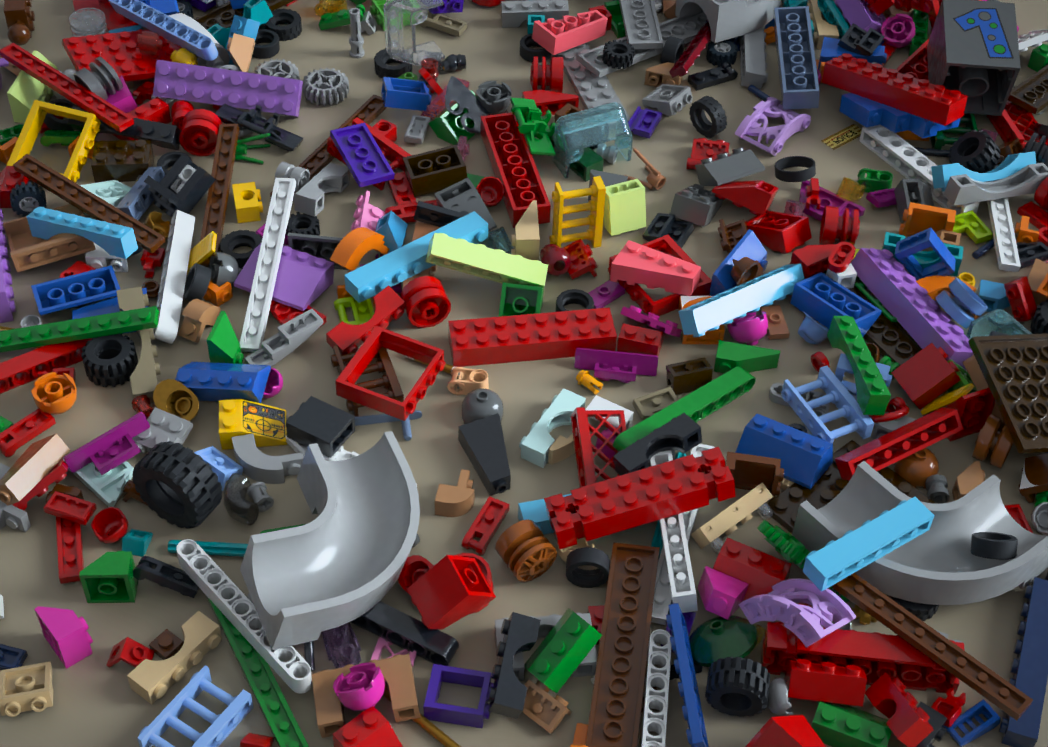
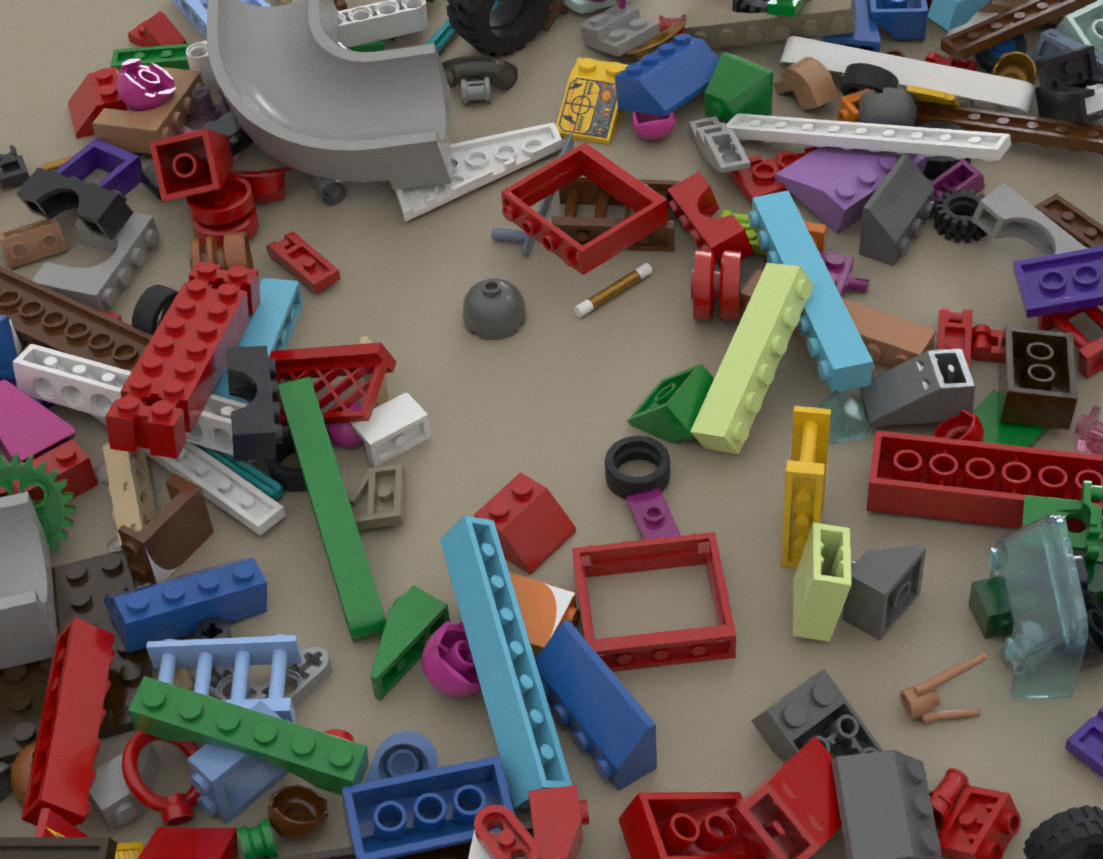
camera: 120 degrees right, 0 degrees up
light blue bracket [194,446,243,491] -> none
yellow brick [232,182,263,223] -> none
light grey arch [232,433,304,484] -> none
light grey wheel [274,162,310,192] -> none
black brick [286,396,355,458] -> none
orange arch [330,227,389,271] -> none
bright pink bracket [351,190,385,231] -> none
dark azure slope [375,211,408,254] -> none
black plate [413,201,469,227] -> none
medium nougat brick [435,469,474,517] -> none
light nougat piece [447,367,489,395] -> none
red brick [448,307,617,367] -> none
black slope [458,413,511,496] -> none
tan slope [511,200,540,260] -> none
light aqua arch [519,388,586,468] -> none
green slope [524,608,602,693] -> none
dark red piece [540,244,571,276] -> none
red bracket [563,239,598,280] -> none
magenta bracket [574,348,658,383] -> none
light orange pin [576,370,603,395] -> none
coral wedge [610,240,701,296] -> none
dark pink wing [620,305,682,337] -> none
black slope [642,213,694,248] -> none
dark brown hinge [666,357,713,395] -> none
reddish brown bracket [718,219,748,254] -> none
reddish brown piece [730,257,764,286] -> none
nougat plate [760,305,790,340] -> none

